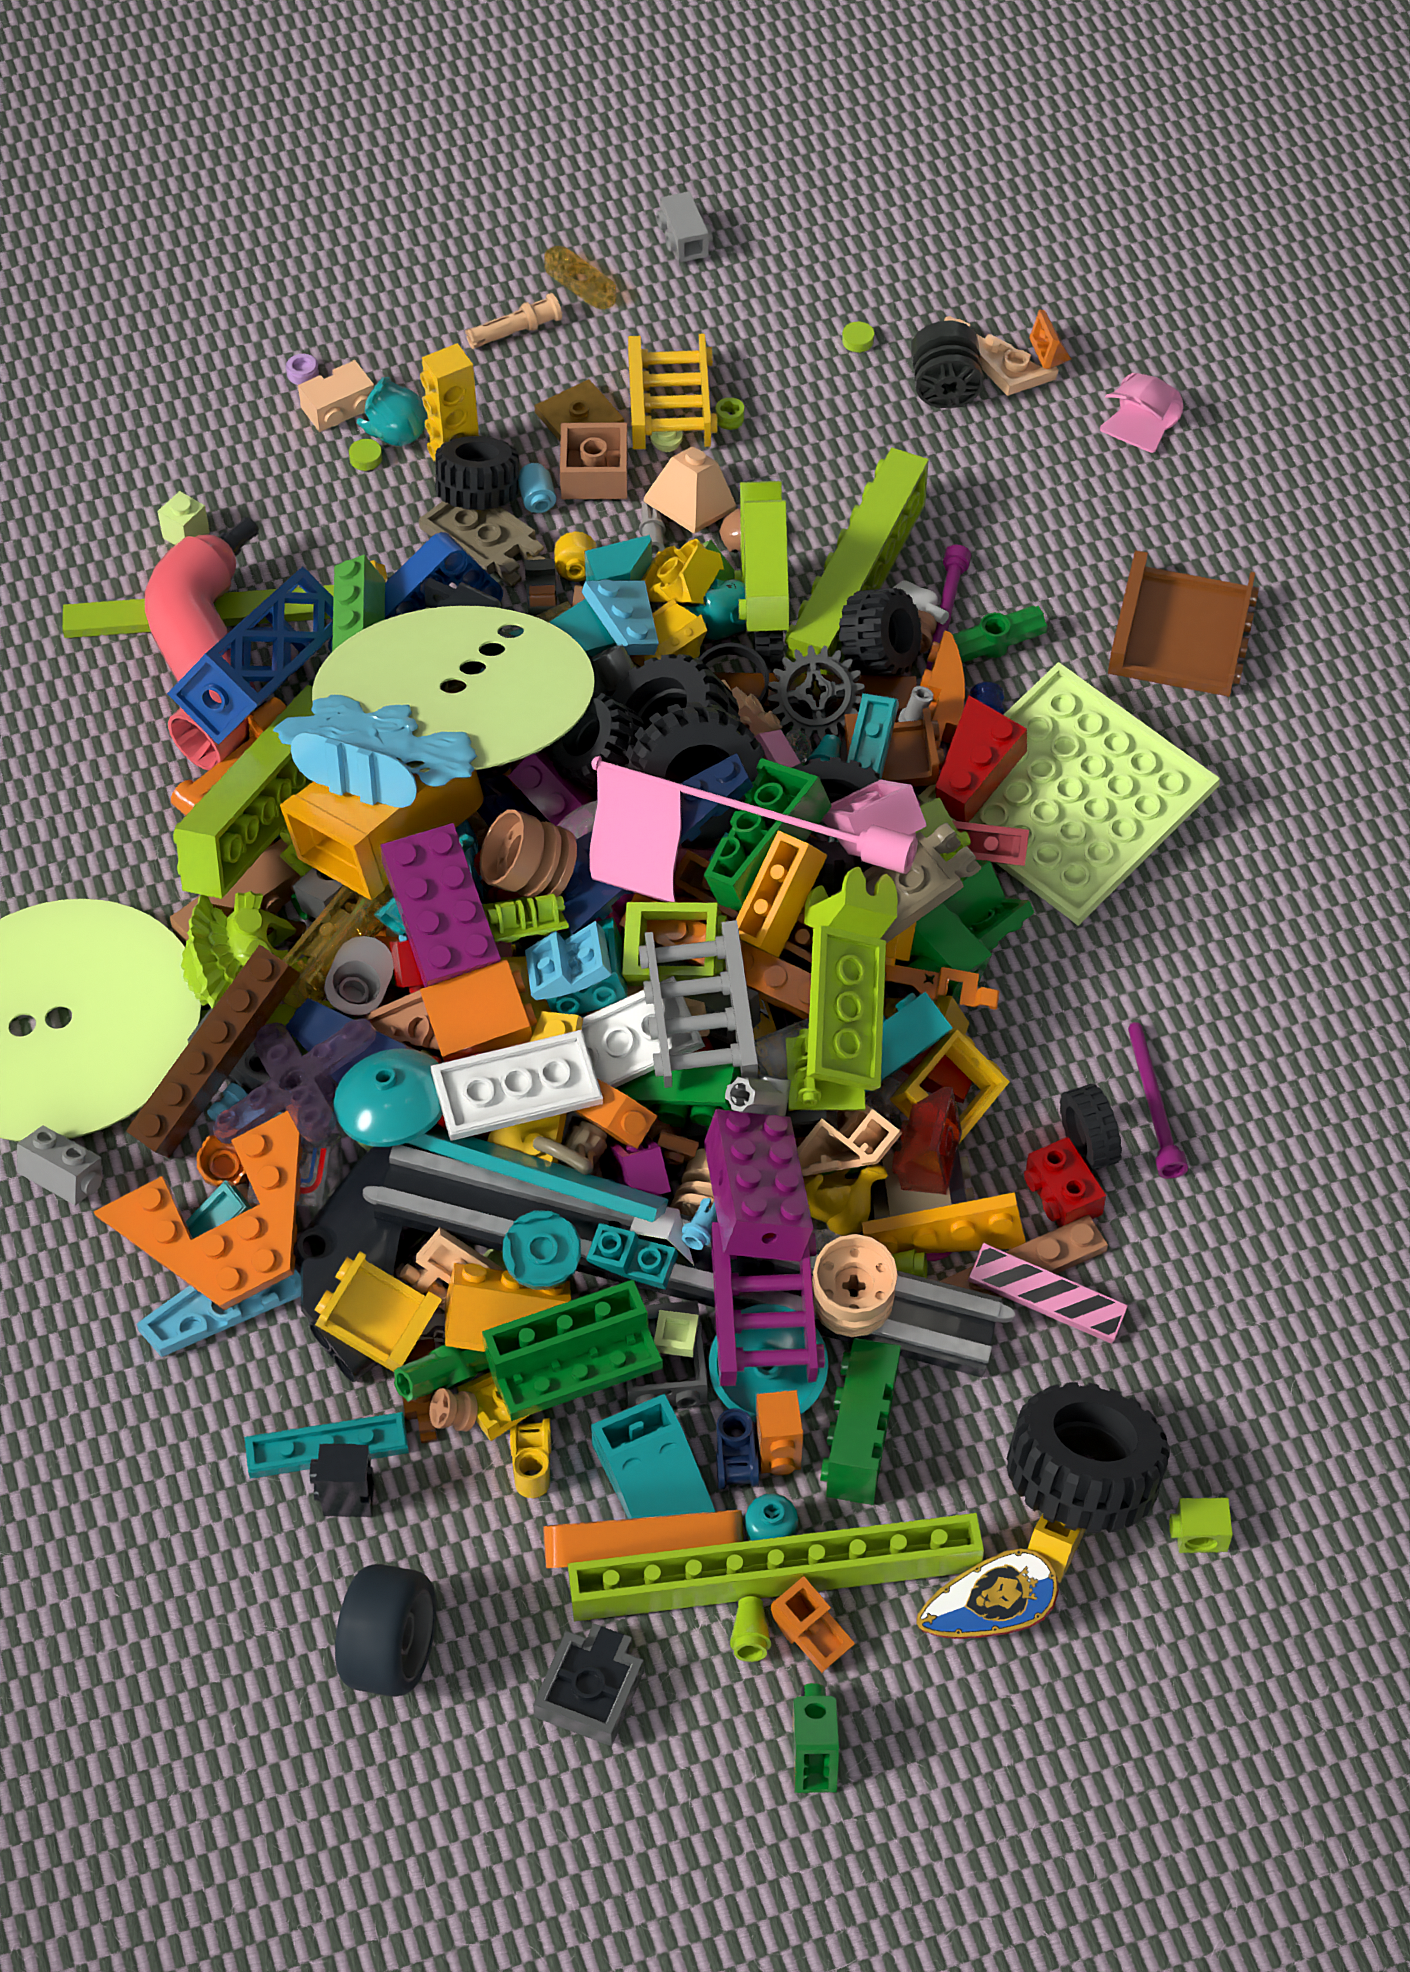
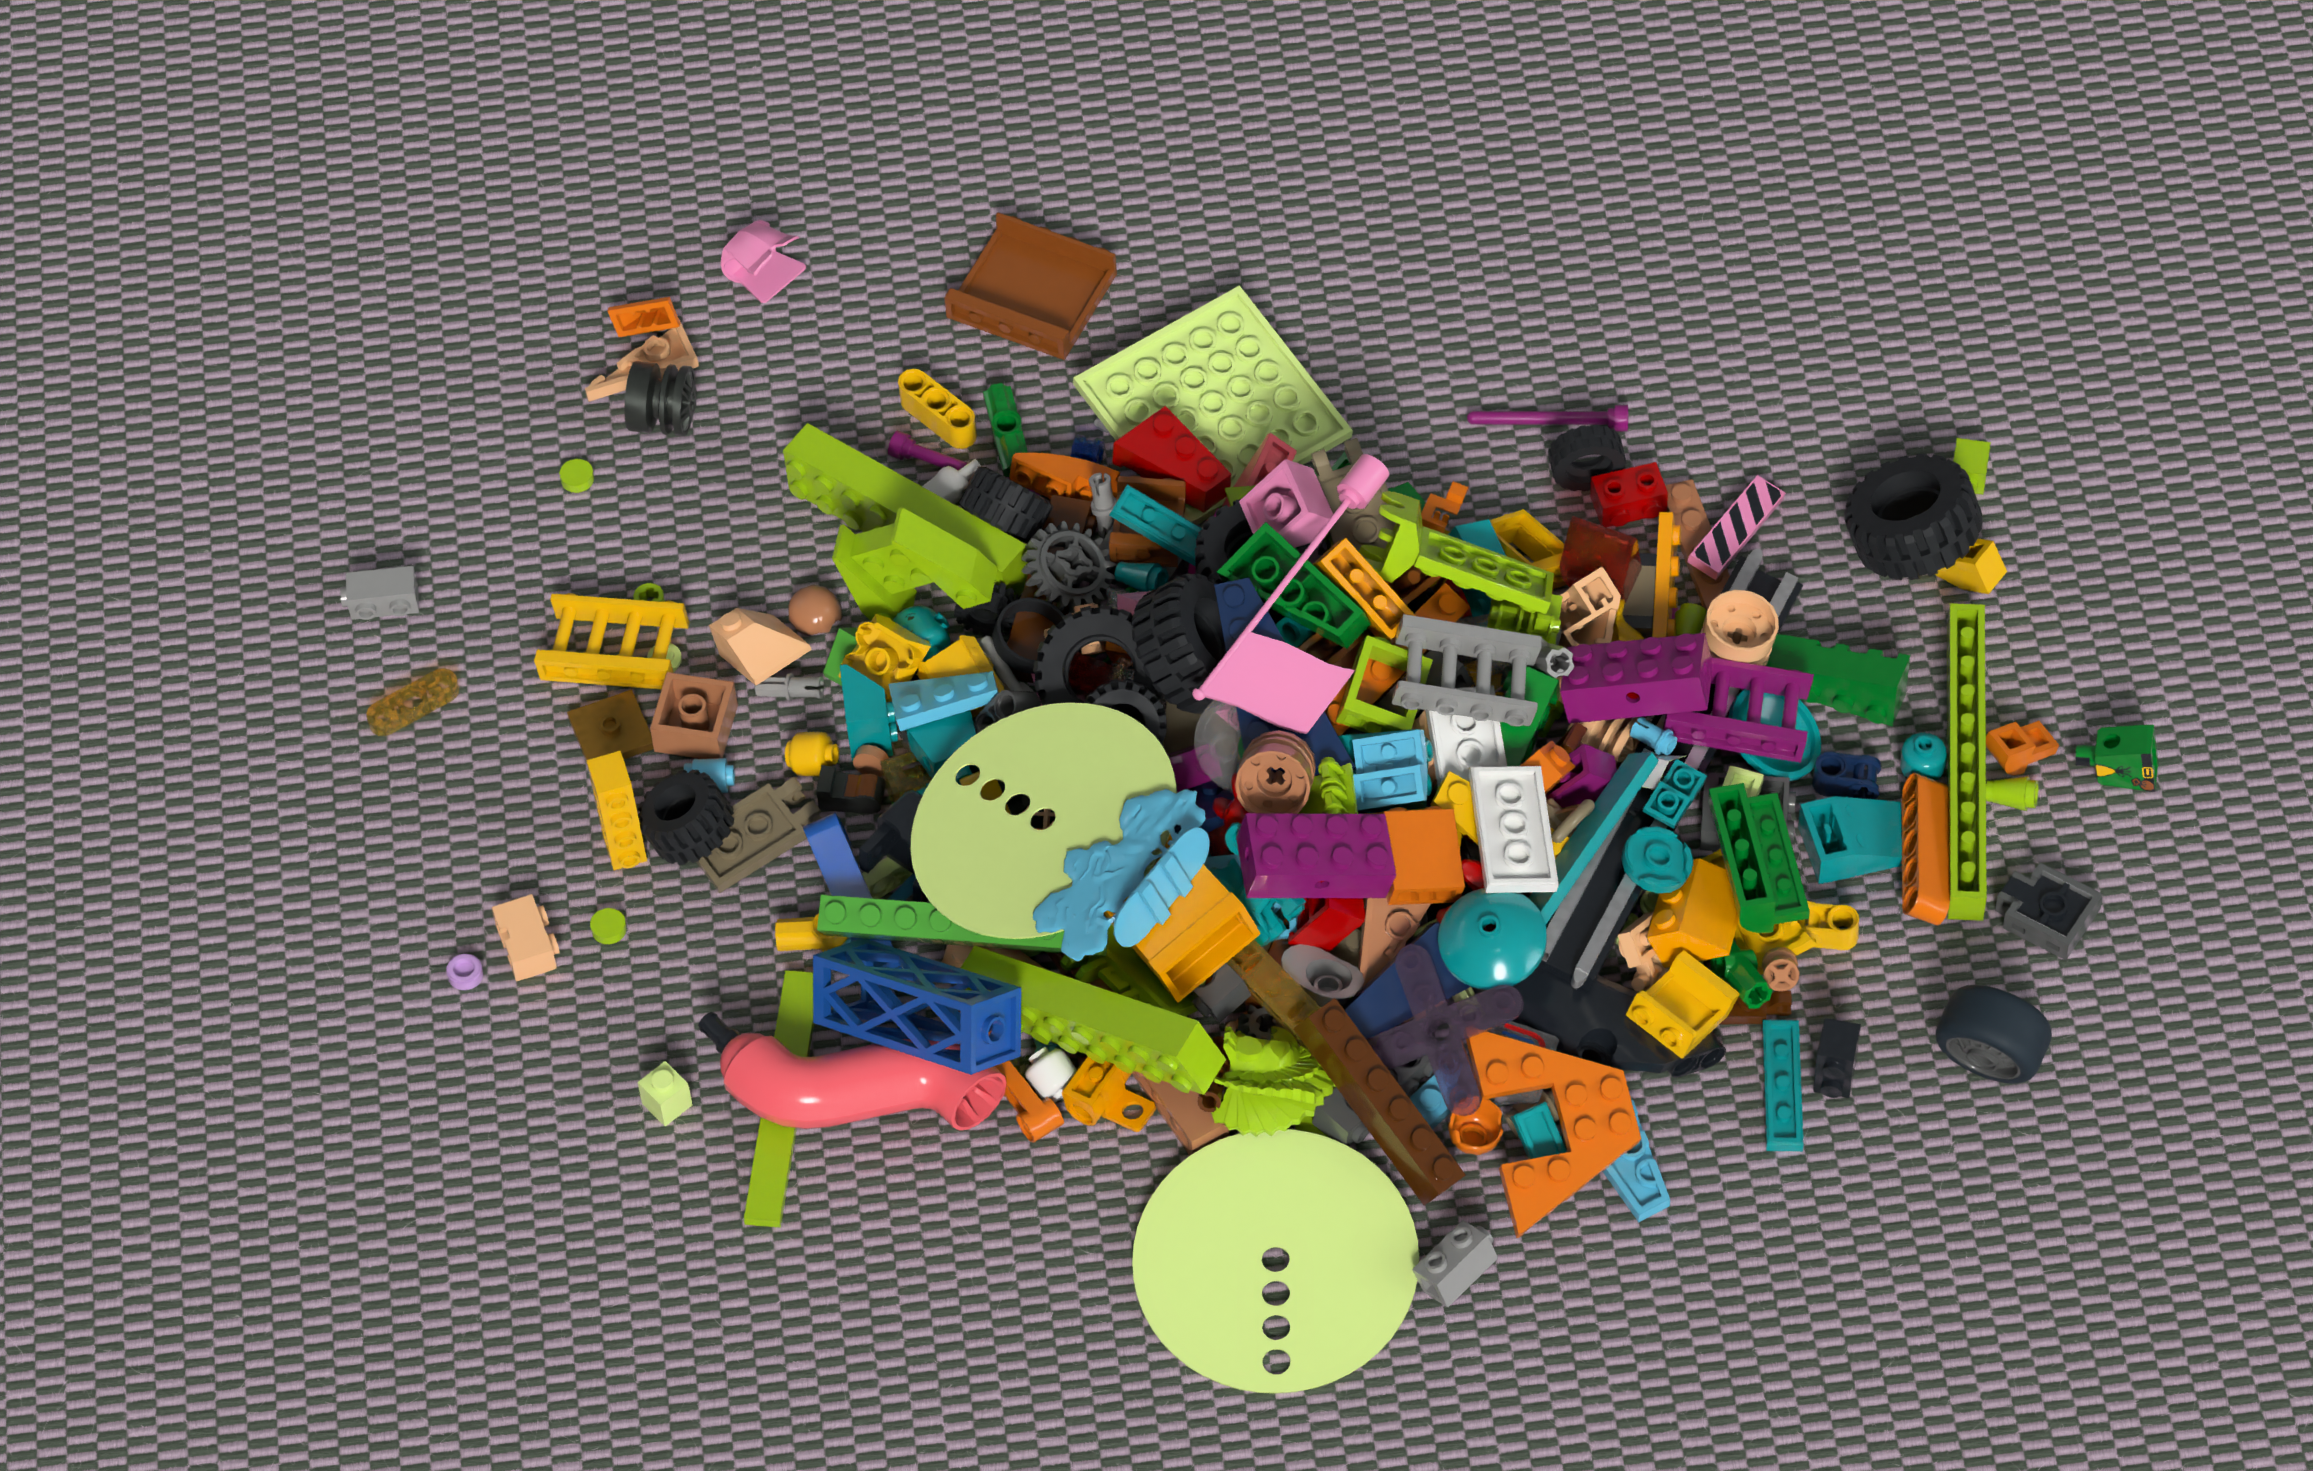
camera: 75 degrees left, 0 degrees up
teal hair [356,377,428,447] -> none
light nougat pin [465,293,562,349] -> none
orange brick [756,1390,803,1475] -> none
shield [916,1548,1059,1639] -> none
none -> yellow beam [898,369,977,449]

